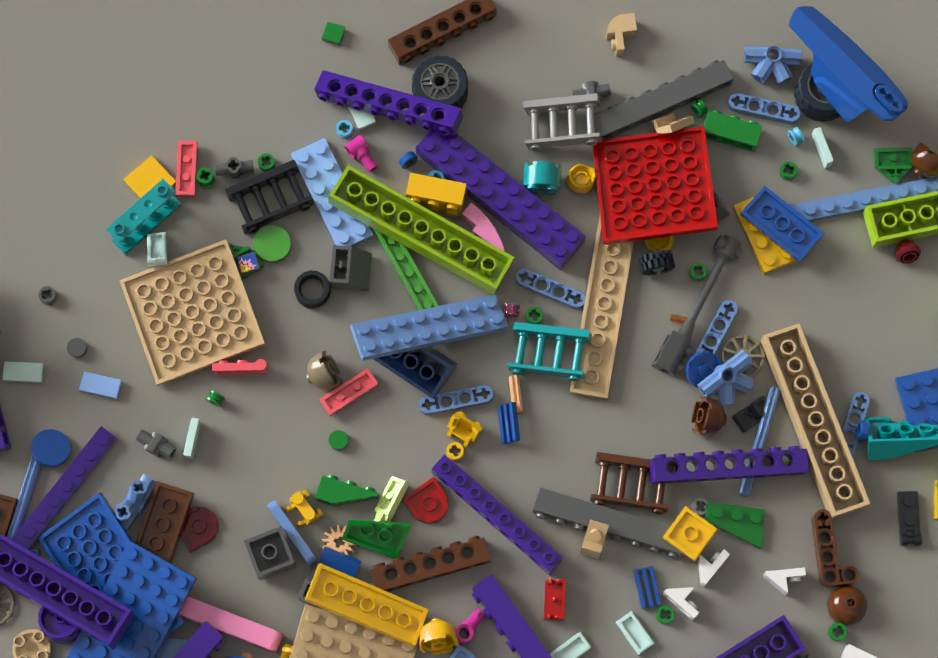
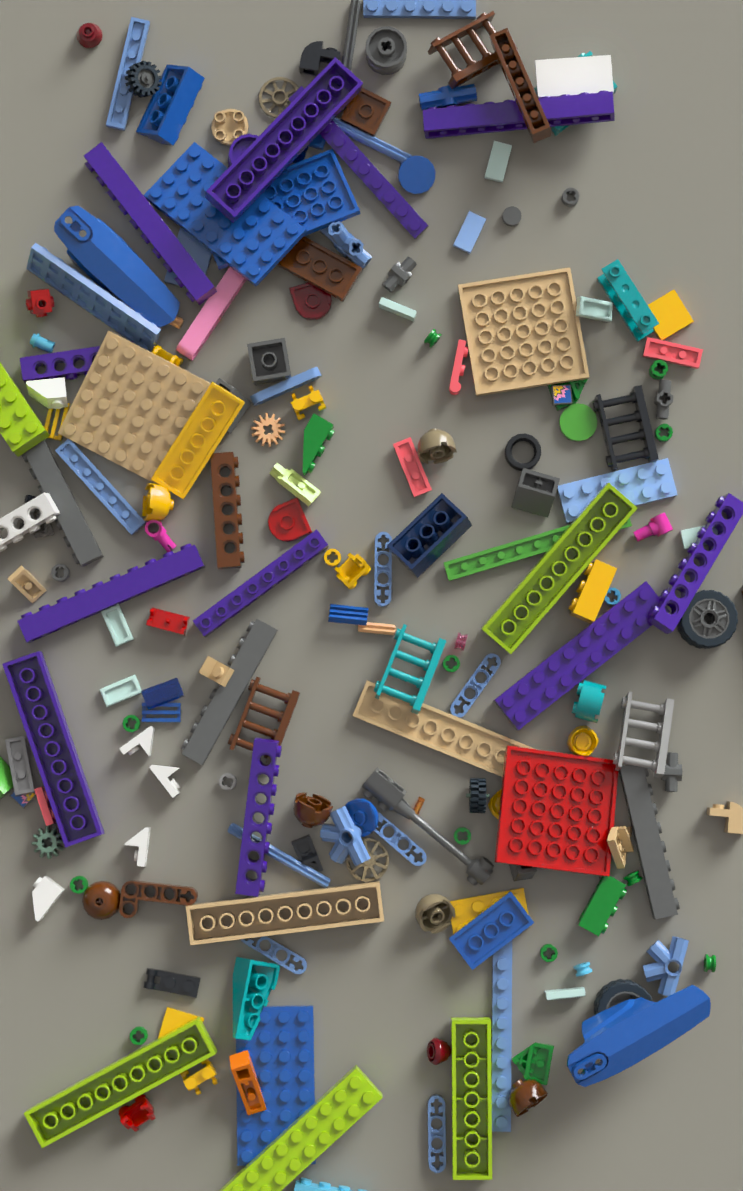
camera: 100 degrees right, 10 degrees up
blue tile [318,546,361,578] -> none
green tile [329,430,348,451] -> none
medium azure bush [336,120,353,139] -> none
green wing [342,520,411,559] -> none
medium blue plate [350,294,508,361] -> none
blue tile [399,151,418,169] -> none
bright pink slope [462,202,505,252] -> none
yellow tile [662,506,718,562] -> none
green wing [705,502,765,549] -> none
medium blue beam [728,93,800,124] -> none
blue tile [856,420,870,441] -> none
none -> clear blue tile [141,678,184,710]
none -> dark tan cylinder [415,894,455,934]
none -> green bush [704,954,716,972]

